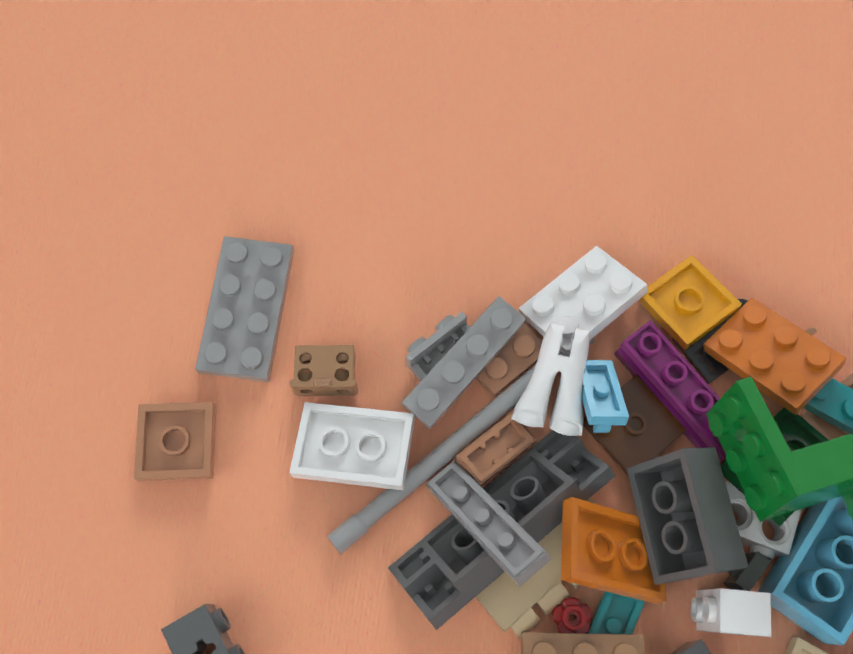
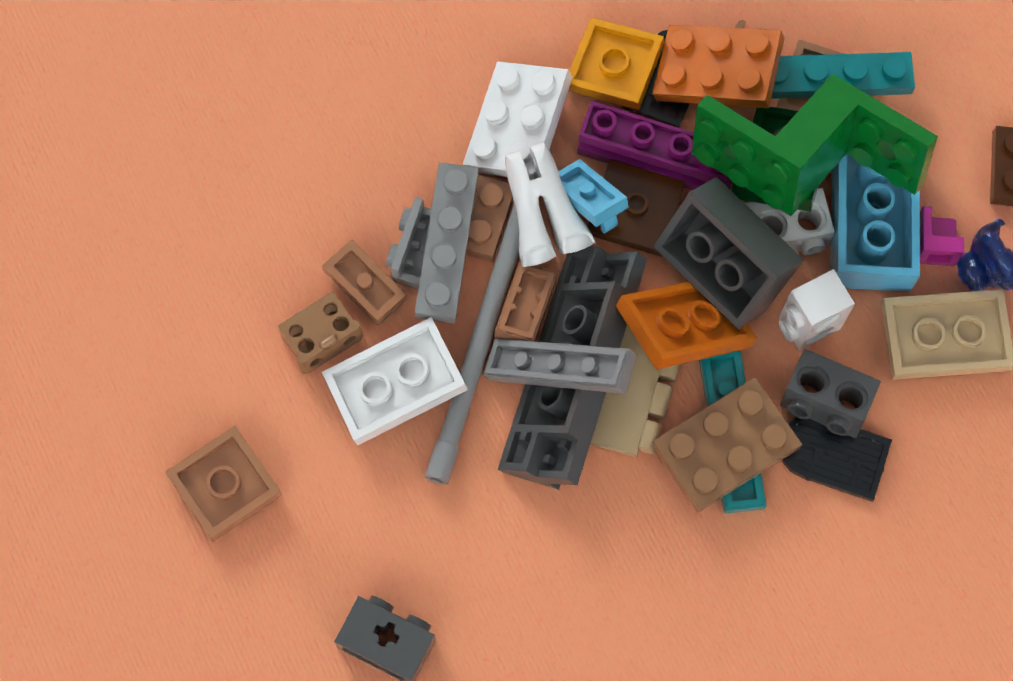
camera: 35 degrees left, 0 degrees up
light grey plate [195,236,294,382] -> none
red plate [553,597,592,633] -> none
pearl dark grey plate [723,551,771,591] -> none
none -> nougat plate [322,240,407,326]

